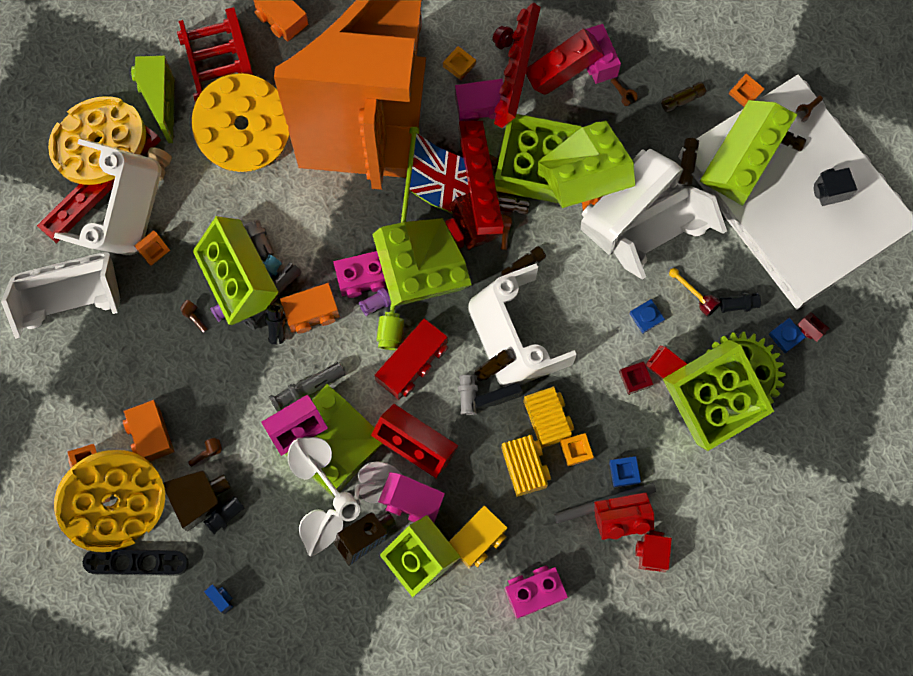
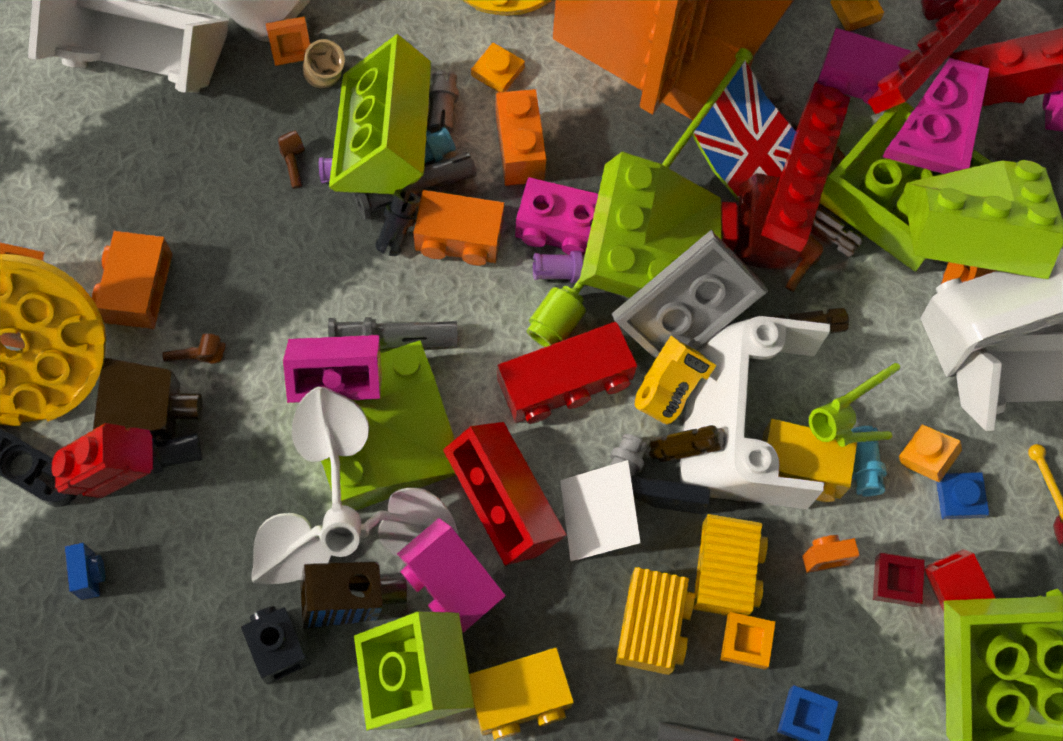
camera: 25 degrees right, 5 degrees down
none -> red brick [52,423,153,498]
none -> black brick [241,606,311,684]
none -> tan wheel [303,39,345,89]
none -> light orange plate [471,42,525,92]
none -> orange brick [496,89,546,186]
none -> white sticker [560,460,641,561]
none -> light grey tile [612,230,768,359]
none -> yellow leg [634,336,717,425]
none -> yellow brick [762,419,857,502]
none -> orange plate [802,535,860,573]
none -> lime plant [809,363,901,447]
none -> medium azure pin [852,426,887,497]
none -> dark pink wing [882,58,989,174]
none -> light orange plate [899,424,962,483]

